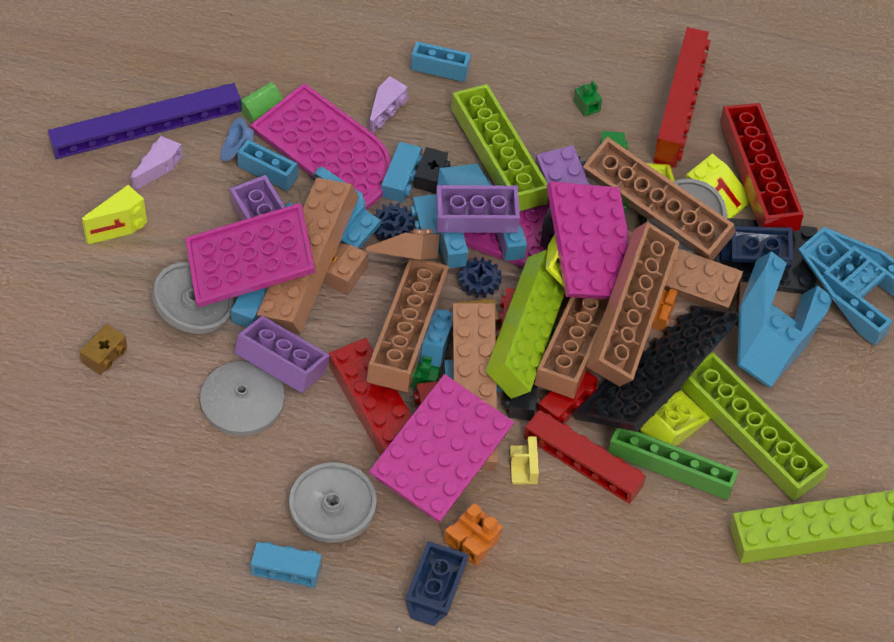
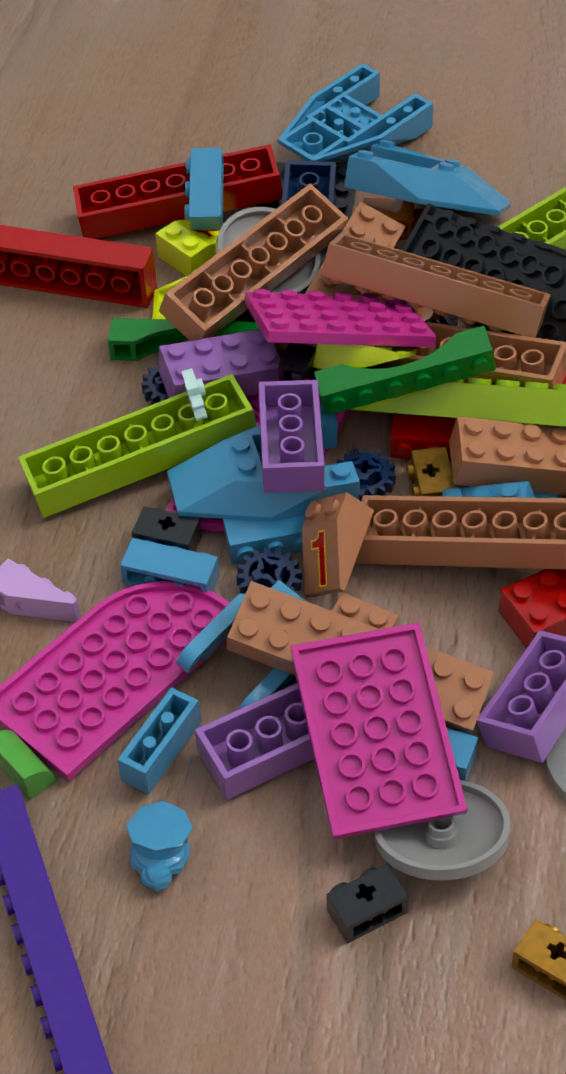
camera: 85 degrees left, 5 degrees down
neon yellow slope [82,185,147,244] -> none
lavender slope [130,136,183,190] -> none
medium blue piece [220,118,254,161] -> none
green brick [573,81,602,117] -> none
none -> dark azure piece [126,801,193,892]
none -> light aqua plate [181,368,207,421]
none -> dark azure brick [185,148,224,230]
none -> green arch [314,326,496,416]
none -> black brick [326,864,409,944]

